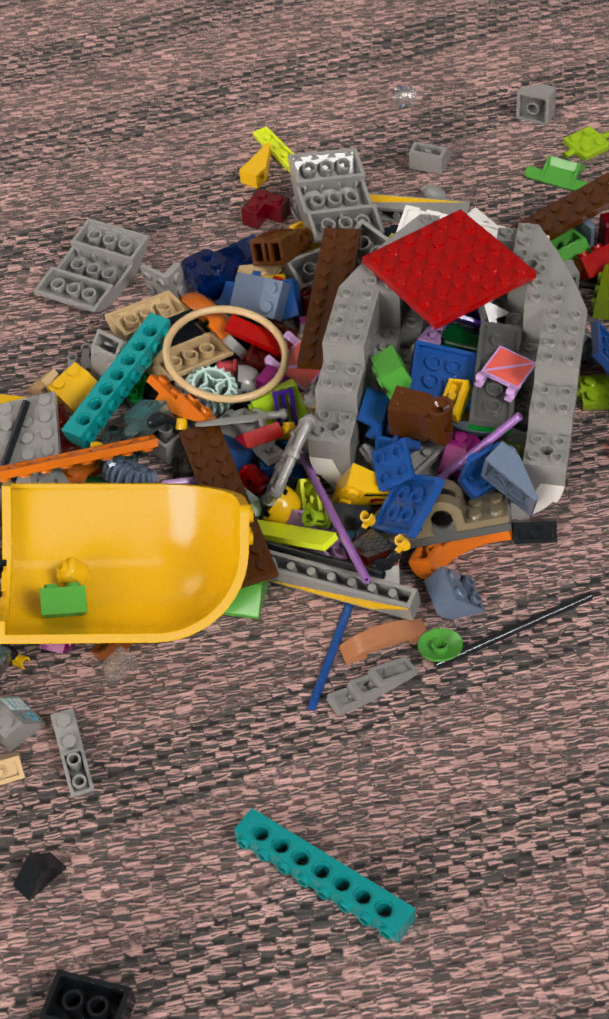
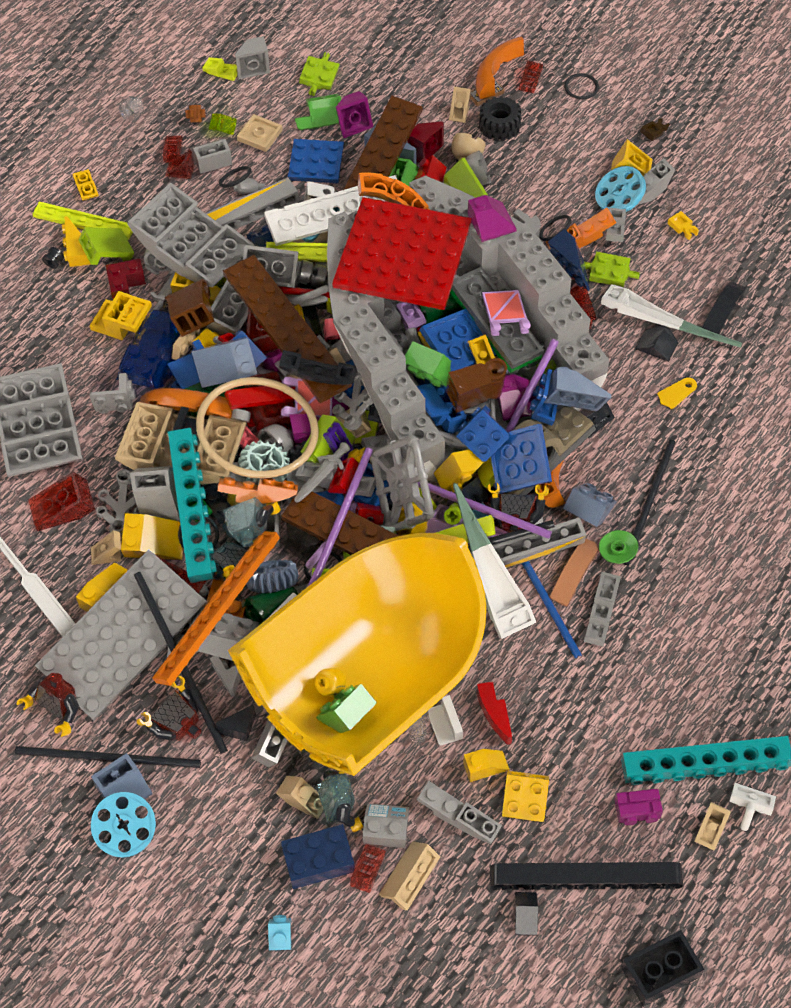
camera: 45 degrees left, 10 degrees up
none -> clear red slope [28,471,95,531]
none -> black wheel [42,247,64,269]
none -> yellow slope [73,169,99,201]
none -> lime panel [79,227,134,265]
none -> yellow bracket [90,291,152,341]
none -> clear red slope [163,136,183,163]
none -> clear red slope [165,149,195,179]
none -> dark orange gear [185,105,206,123]
none -> neon yellow slope [202,57,237,81]
none -> clear neon green panel [209,113,237,135]
none -> black tyre [219,166,252,188]
none -> tan plate [237,114,283,152]
none -> black slope [279,350,357,385]
none -> blue plate [288,139,344,183]
none -> medium lavender piece [308,448,373,586]
none -> magenta slope [336,91,373,138]
none -> orange brick [358,173,430,210]
none -> white panel [427,695,463,746]
none -> white plate [453,483,536,639]
none -> yellow slope [463,749,510,782]
none -> magenta slope [468,195,517,242]
none -> red slope [476,682,512,745]
none -> black beam [489,862,684,890]
none -> yellow bracket [502,770,549,822]
none -> magenta brick [614,788,663,825]
none -> tan slope [694,802,731,851]
none -> white plate [730,783,776,831]

